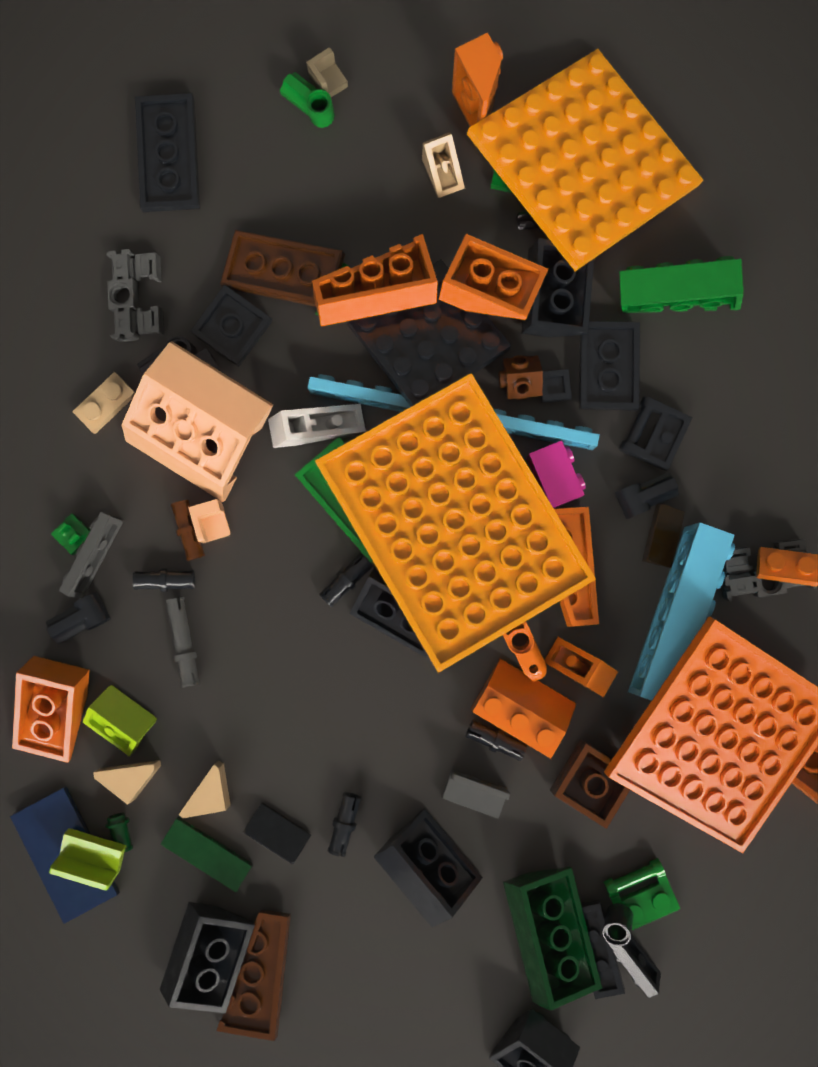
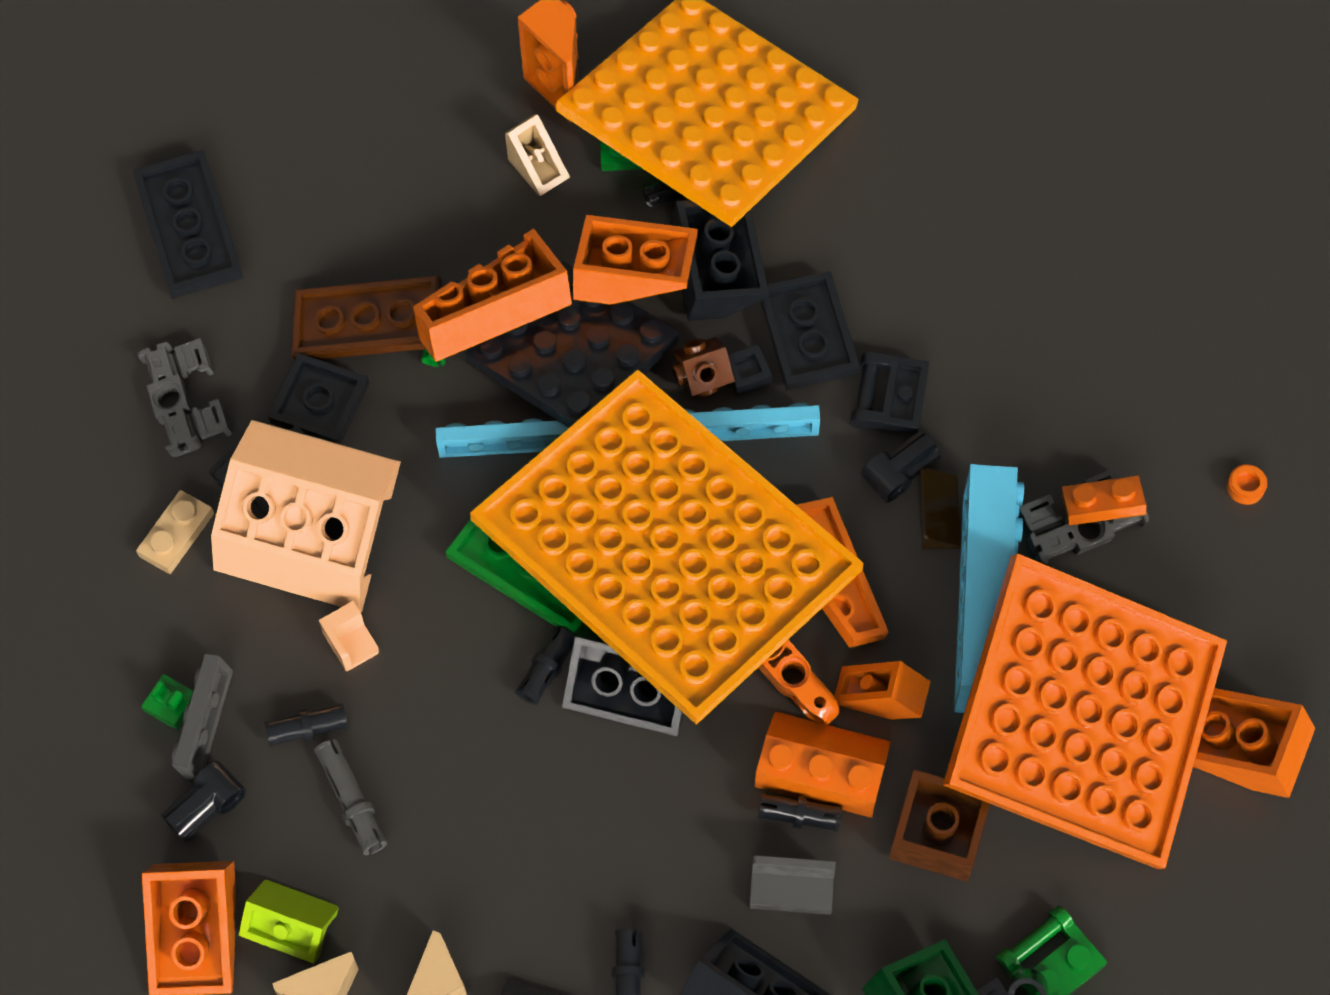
camera: 15 degrees left, 20 degrees down
reddish brown pin [171,499,205,561] -> none
white slope [268,404,366,448] -> none
green piece [280,72,335,128] -> none
dark tan panel [306,47,348,97] -> none
dark pink brick [526,440,586,508] -> none
green wedge [620,256,743,313] -> none

